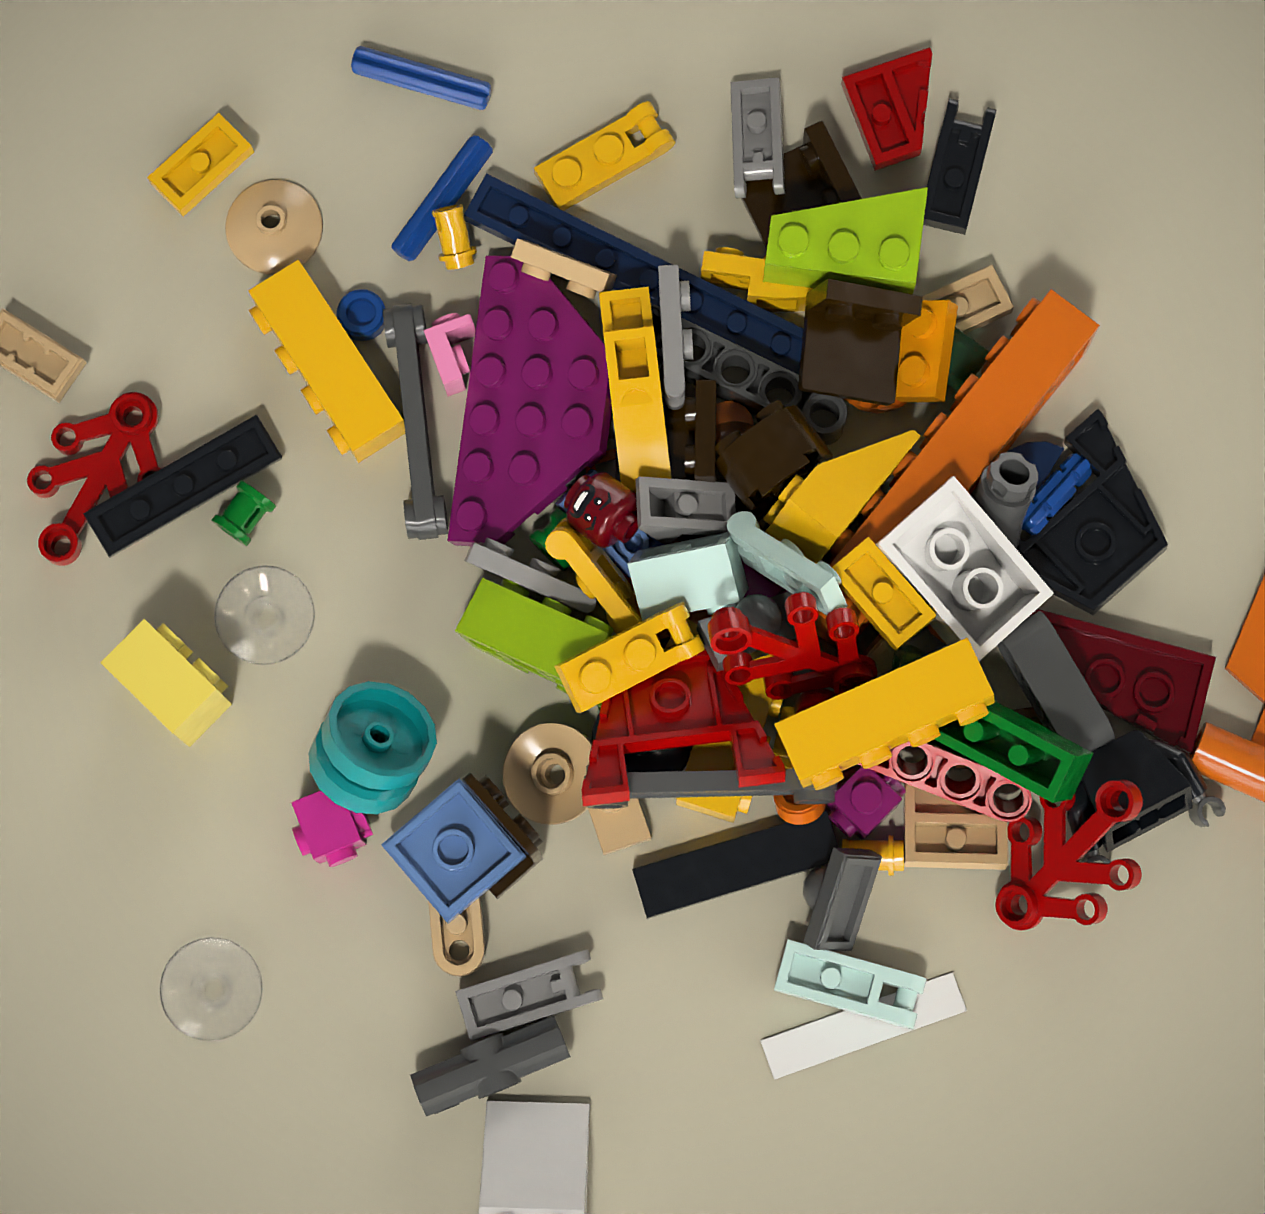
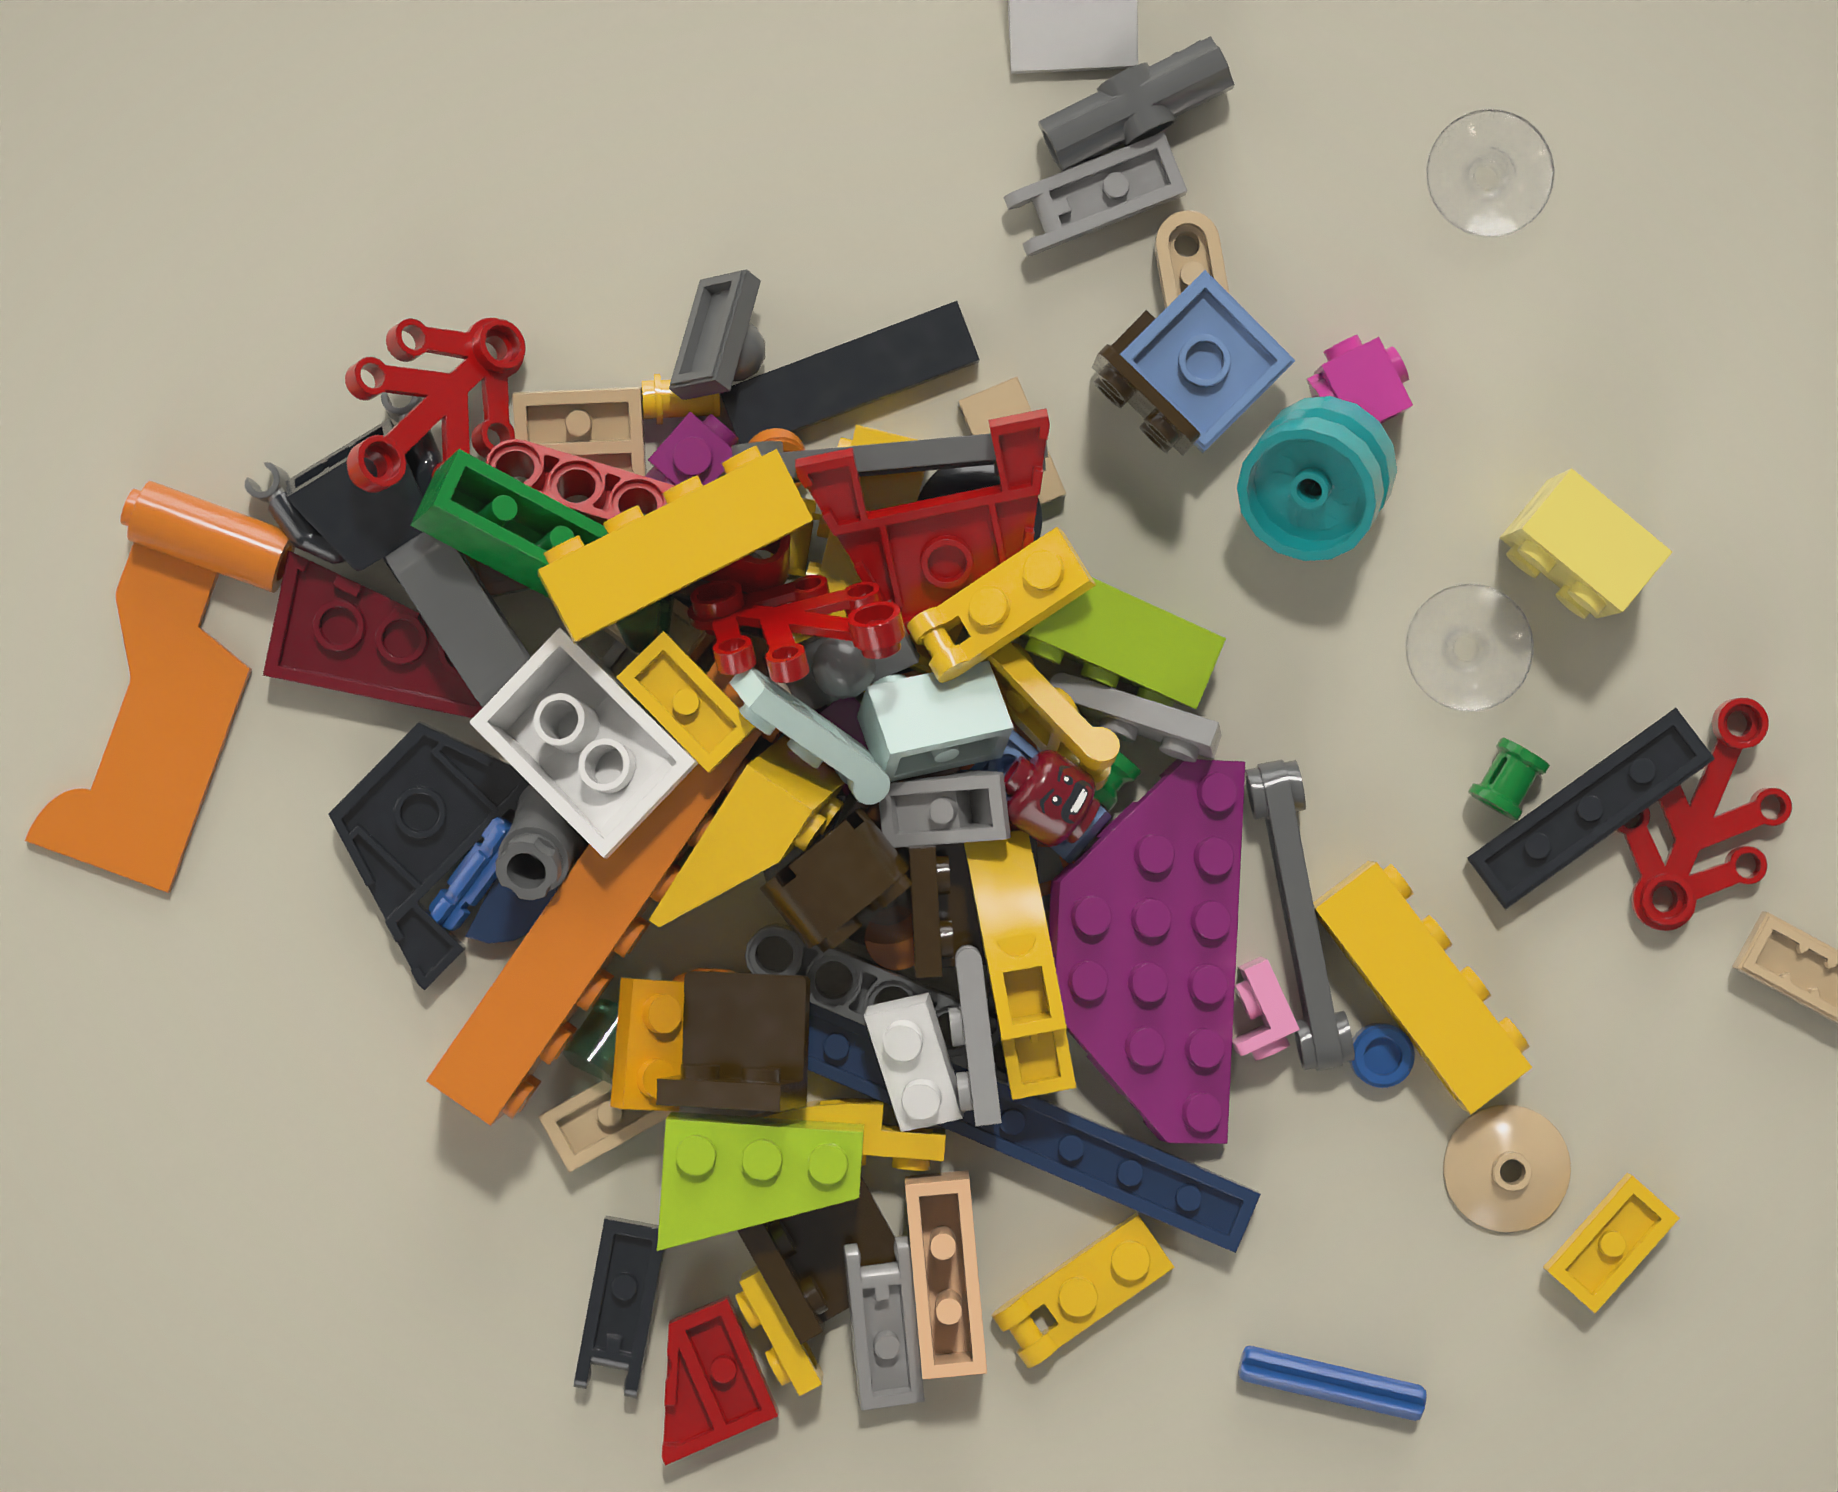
camera: 170 degrees right, 10 degrees up
blue axle [392,135,493,261] -> none
yellow pin [432,204,477,270] -> none
tan dish [502,723,592,825] -> none
tan plate [511,238,617,299] -> none
white sticker [760,972,967,1080] -> none
light aqua plate [774,939,927,1029] -> none
none -> yellow plate [735,1265,824,1396]
none -> white plate [864,992,965,1132]
none -> light nougat brick [905,1170,987,1379]

